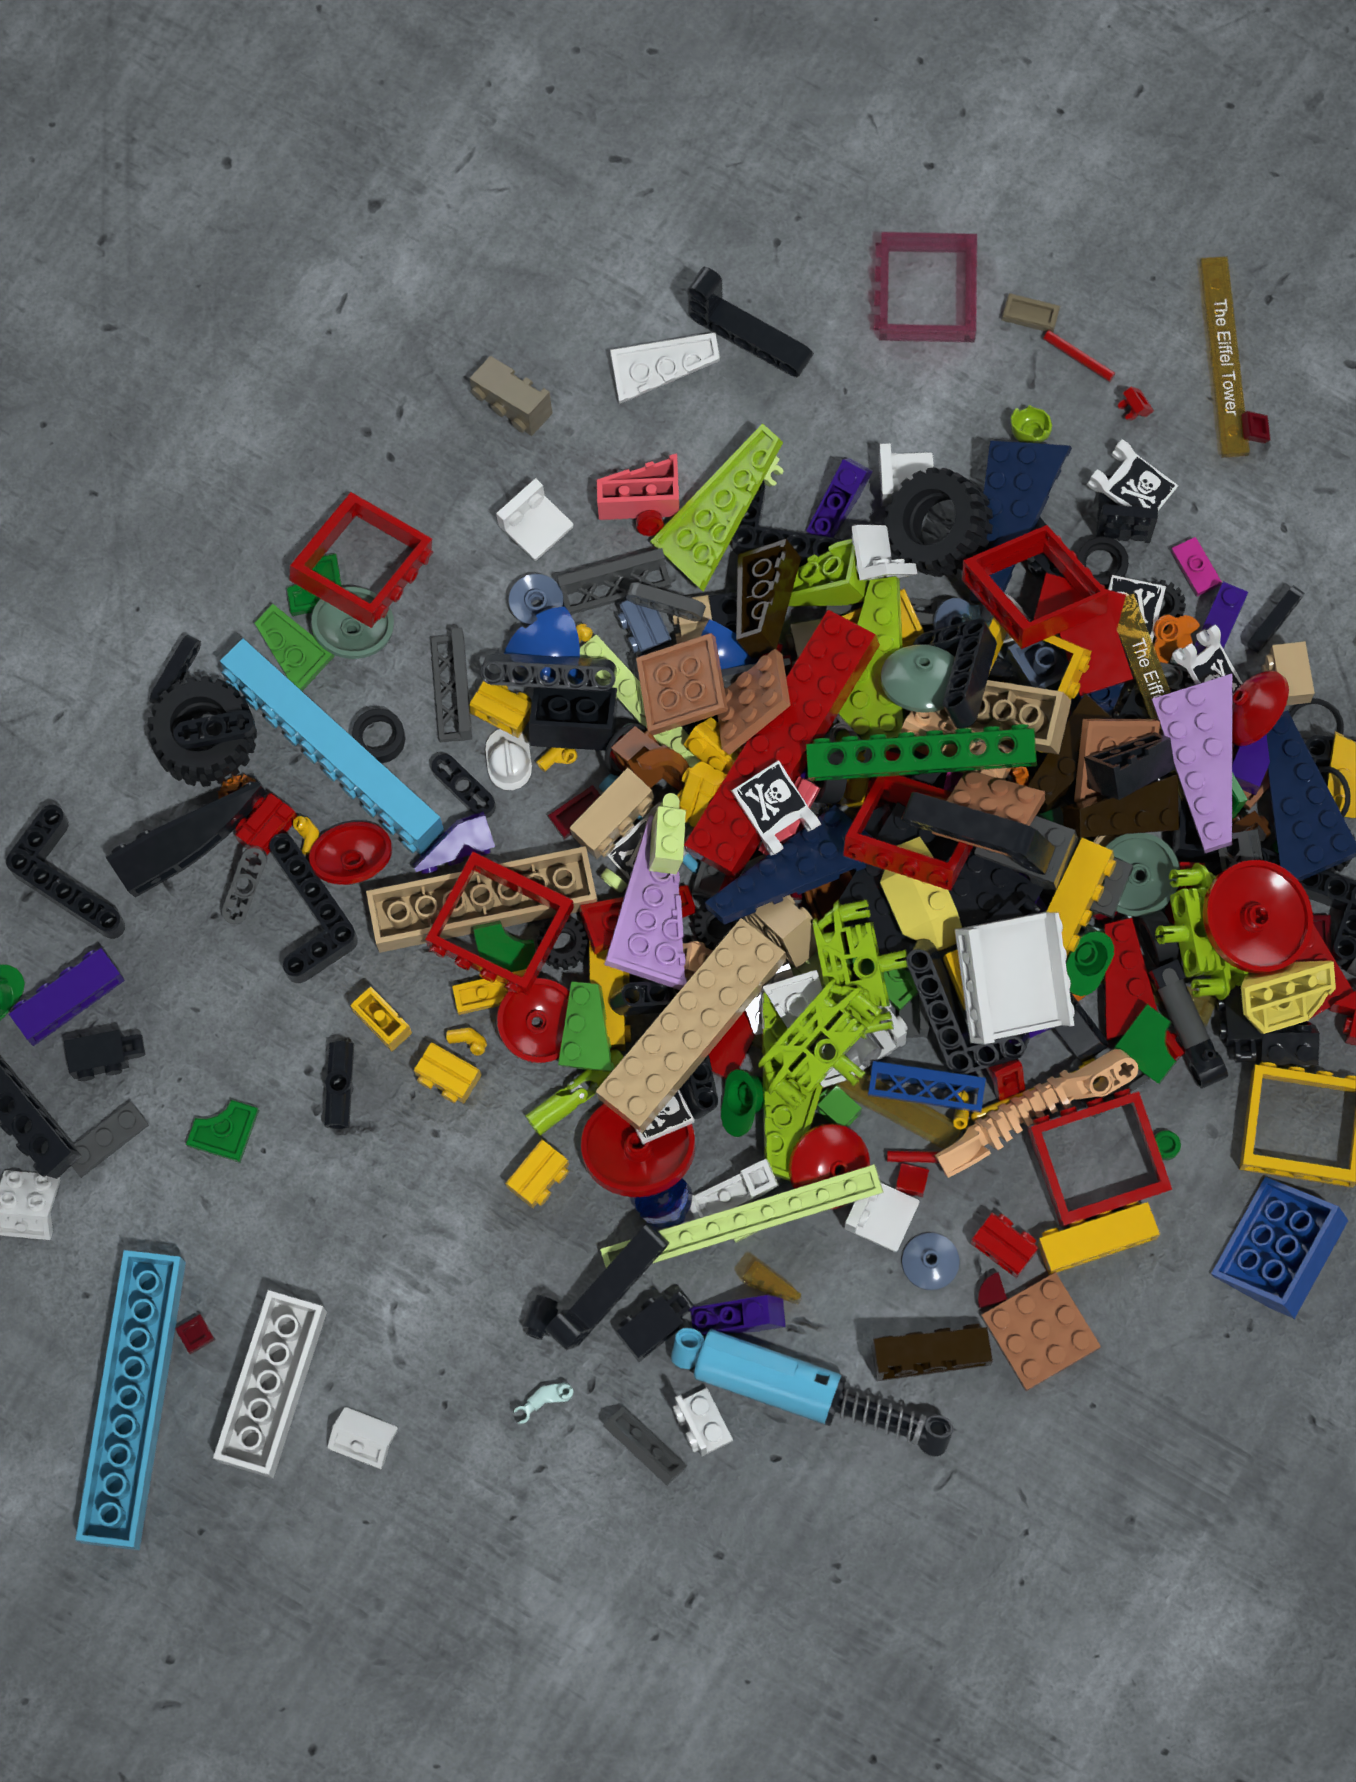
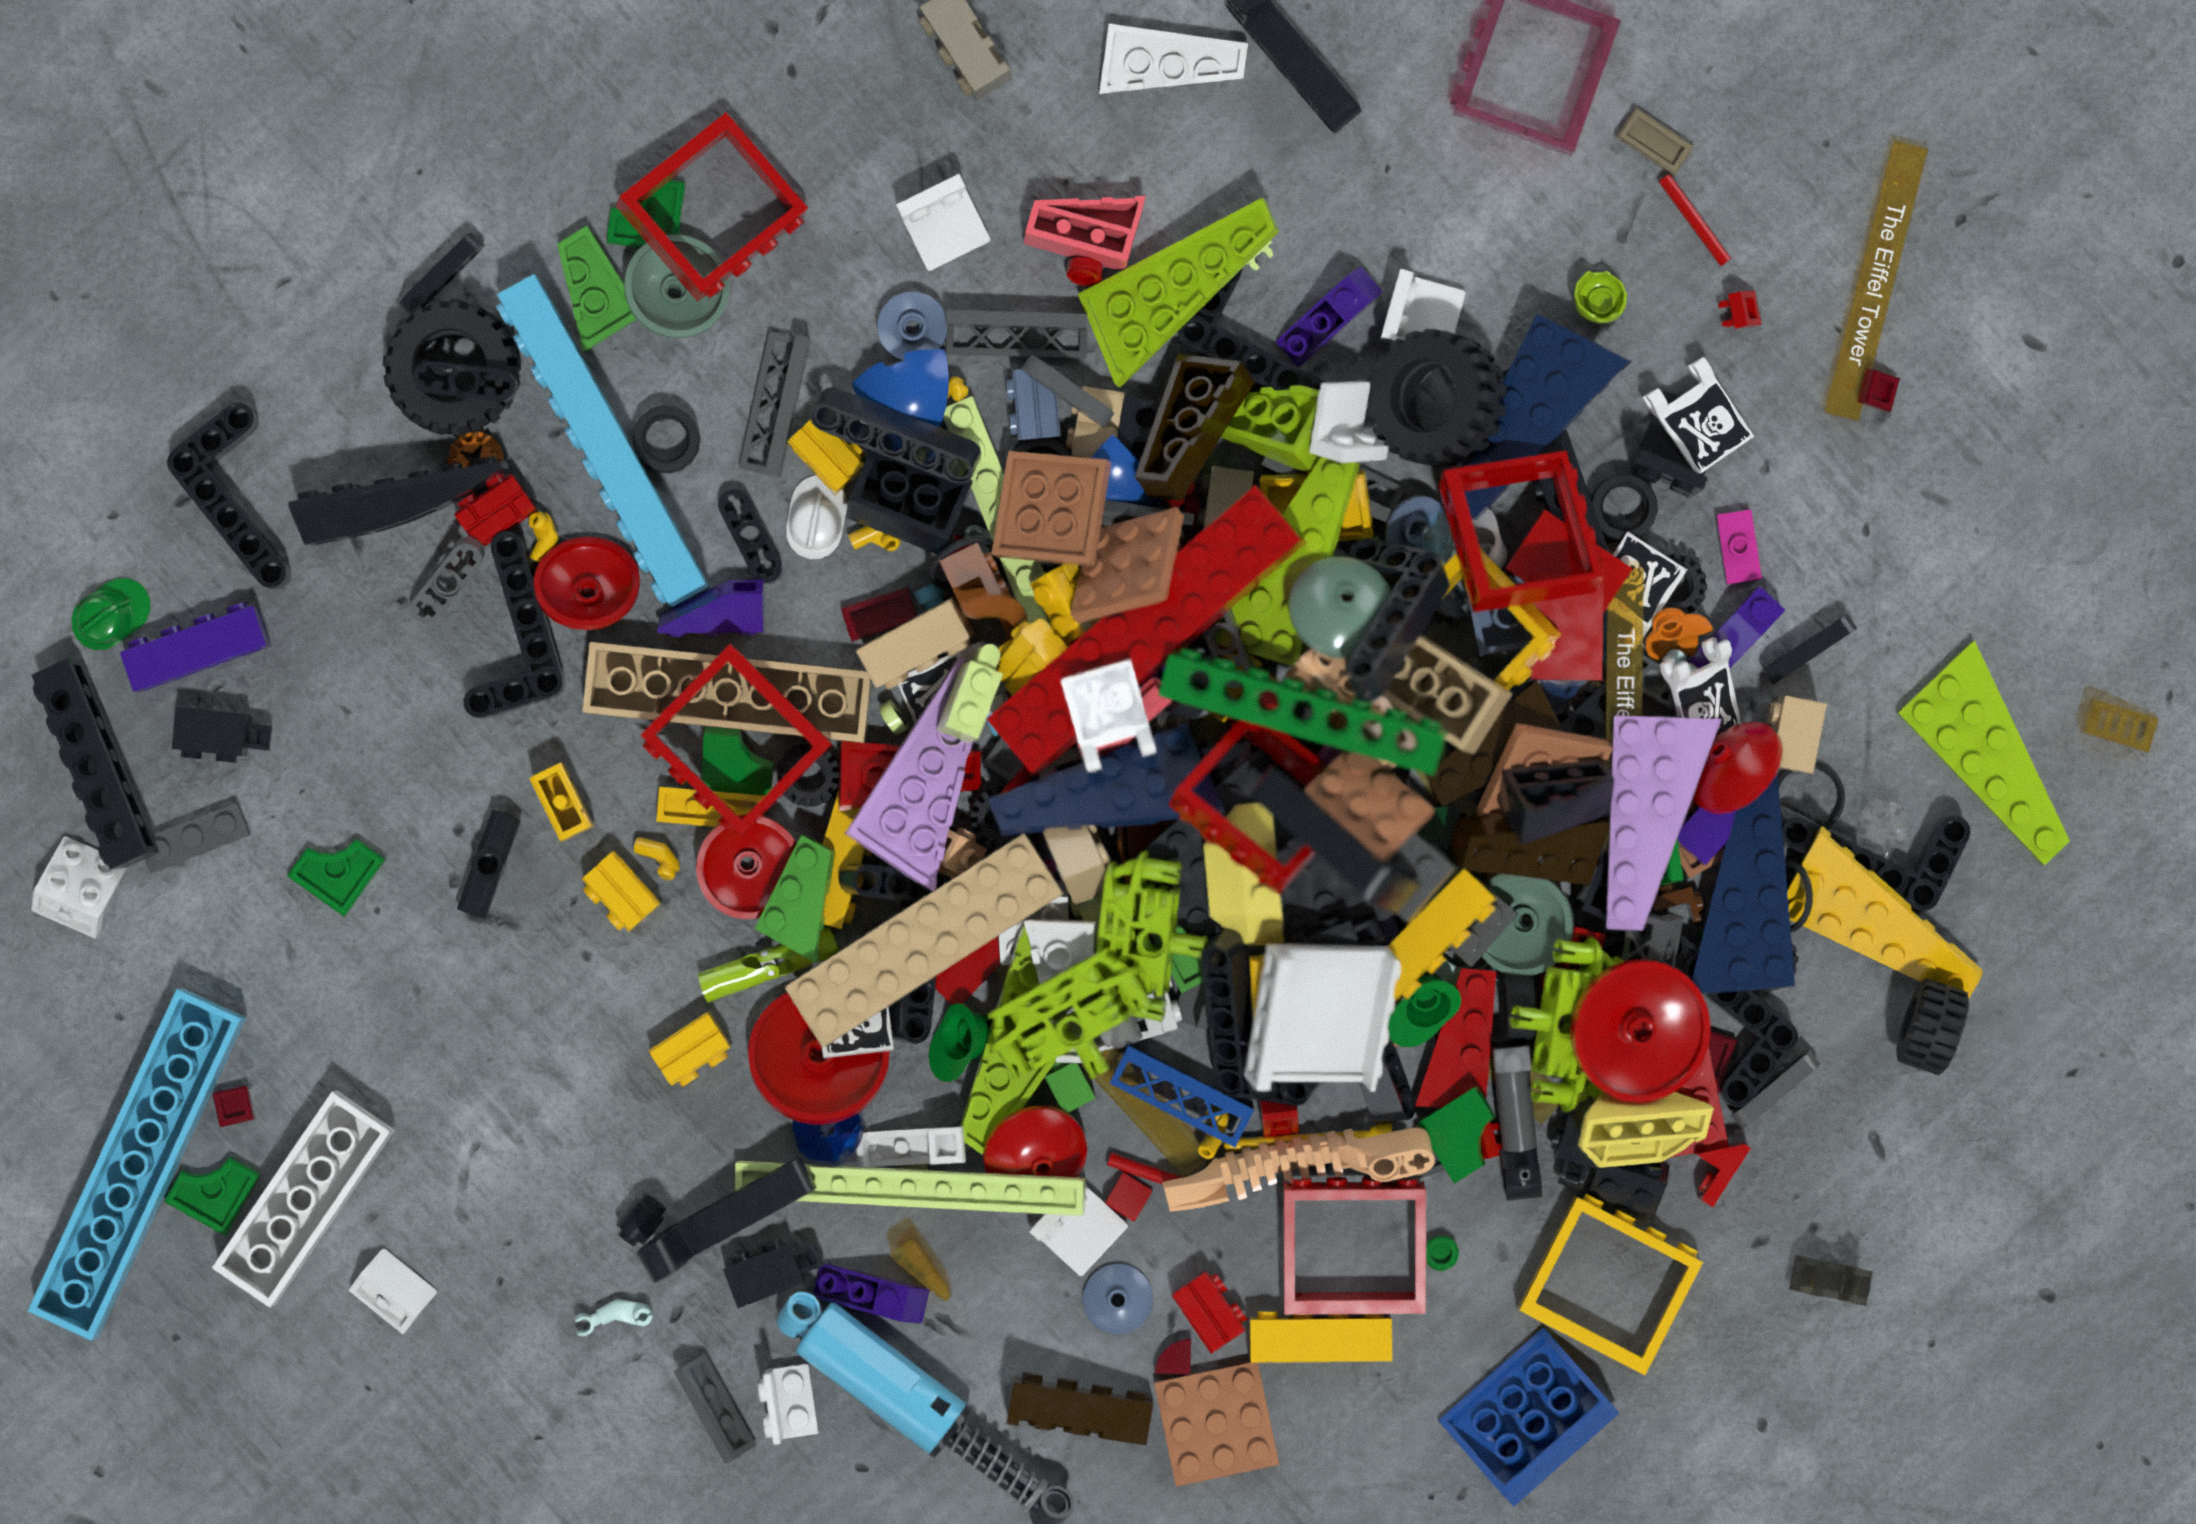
camera: 20 degrees right, 15 degrees up
none -> green tile [164,1157,261,1236]

